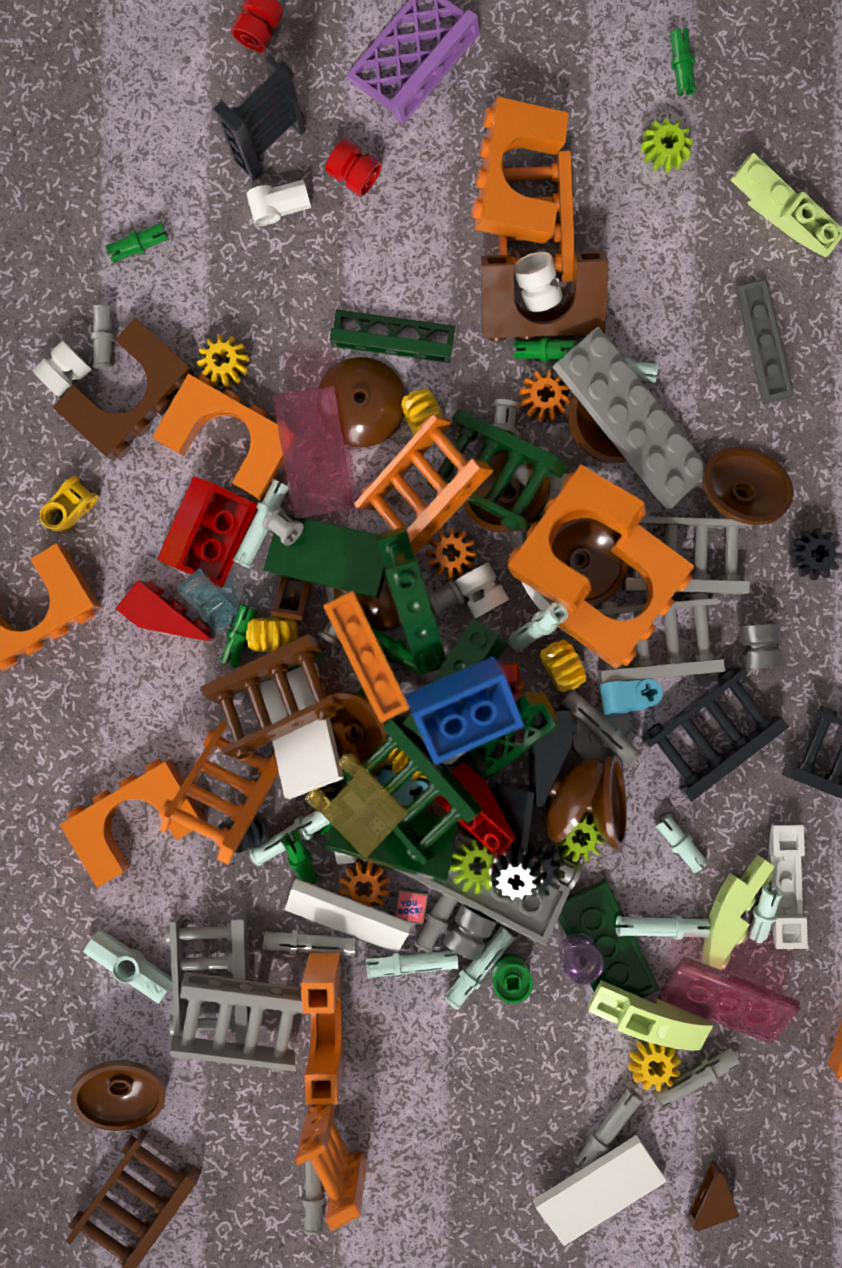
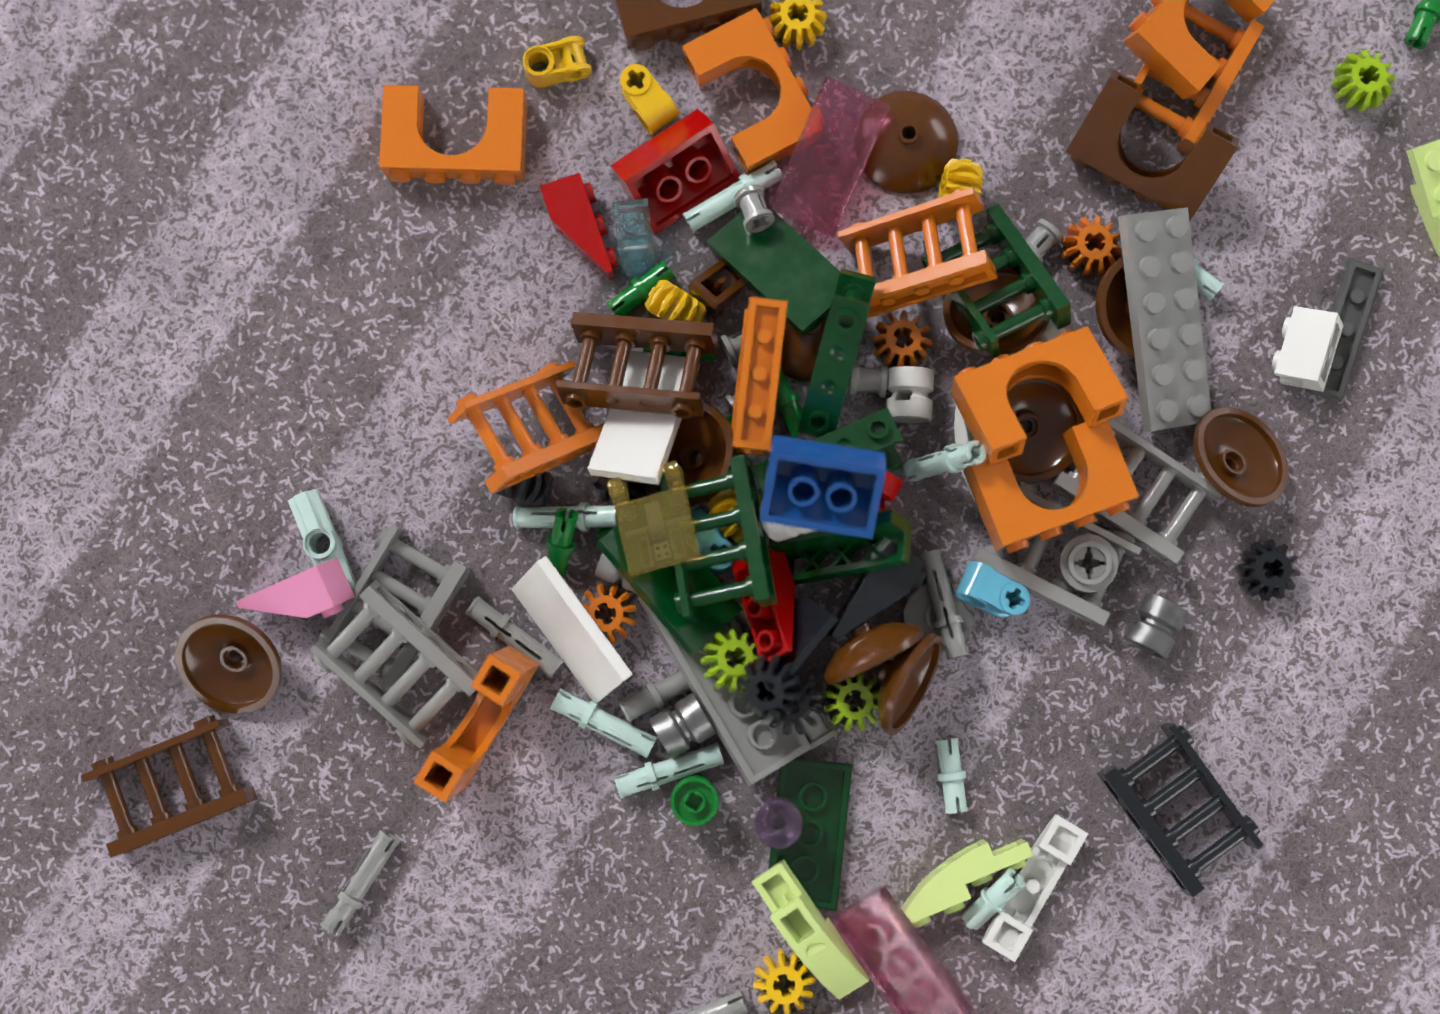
camera: 40 degrees right, 5 degrees down
orange arch [60,758,208,888] -> none
orange fence [294,1104,367,1231] -> none
dark green fence [329,309,455,363] -> none
tile [394,888,429,925] -> none
white wheel [514,252,563,312] -> none
green pin [514,337,578,362] -> none
yellow gear [540,639,586,693] -> none
light aqua pin [616,915,710,940] -> none
black fence [642,667,789,802] -> none
none -> bright pink slope [235,558,355,619]
none -> yellow piece [620,64,680,136]
none -> light grey gear [1058,534,1118,593]
none -> white brick [1272,306,1343,392]

